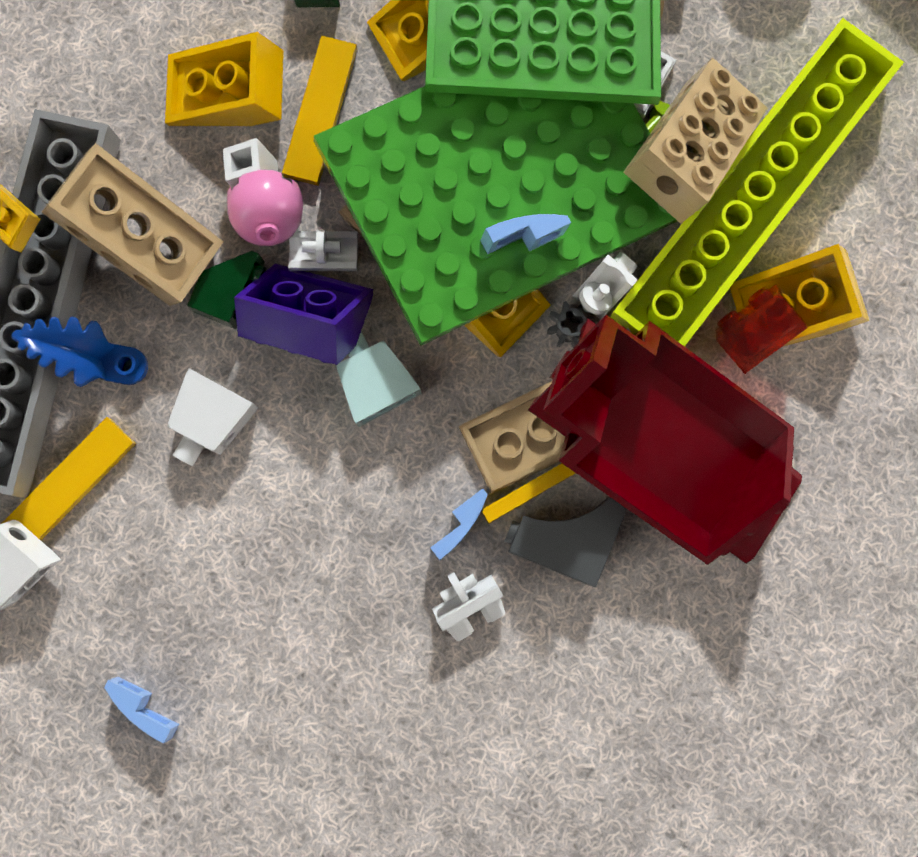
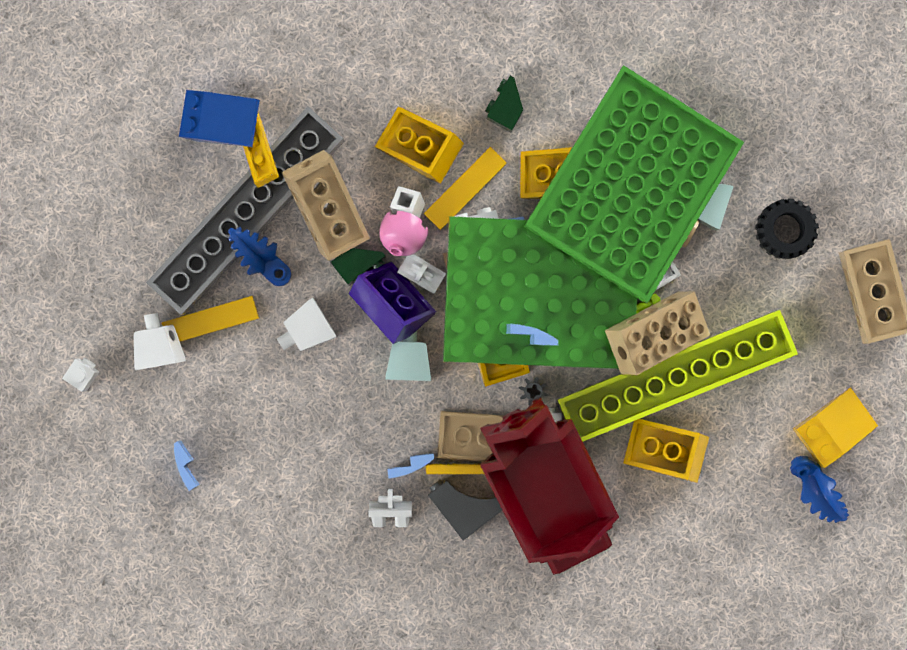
camera: 25 degrees right, 5 degrees up
white hips [572,252,638,320] -> none
clear red bracket [716,284,808,374] -> none

